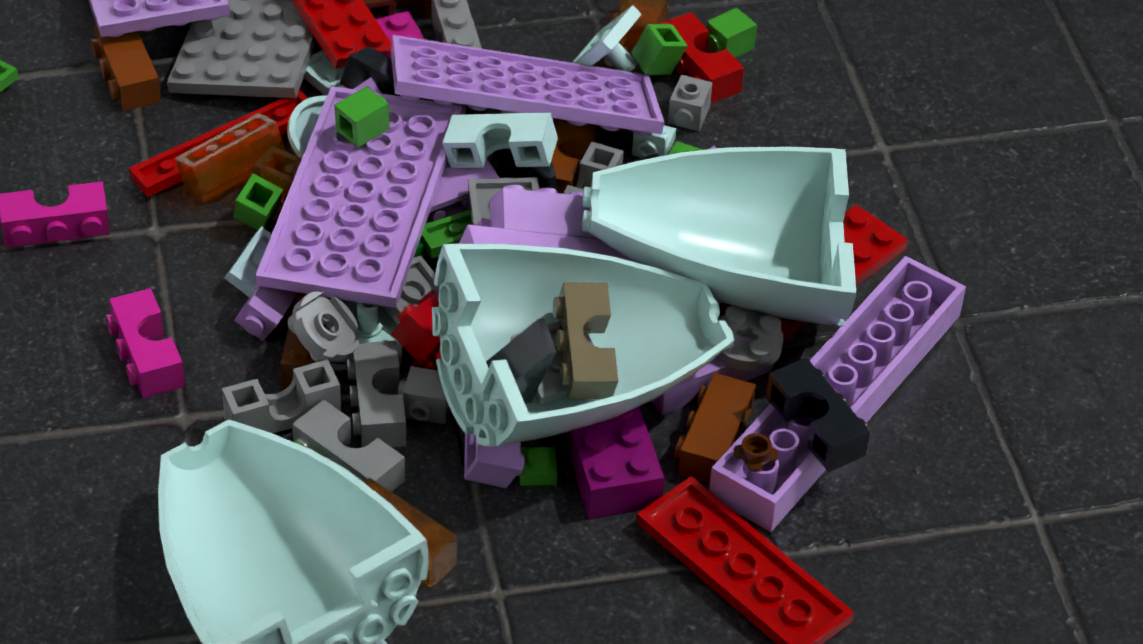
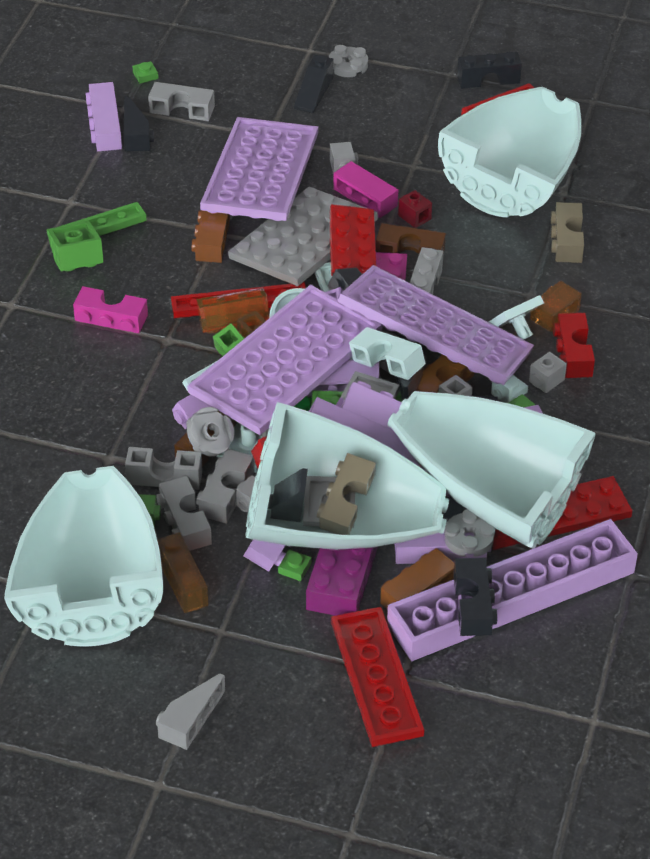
camera: 30 degrees right, 0 degrees up
dark pink arch [105,288,185,398] -> none
bright green brick [334,86,390,148] -> none
bright green brick [631,24,688,75] -> none
bright green brick [706,7,757,58] -> none
reddish brown plate [733,433,779,472] -> none

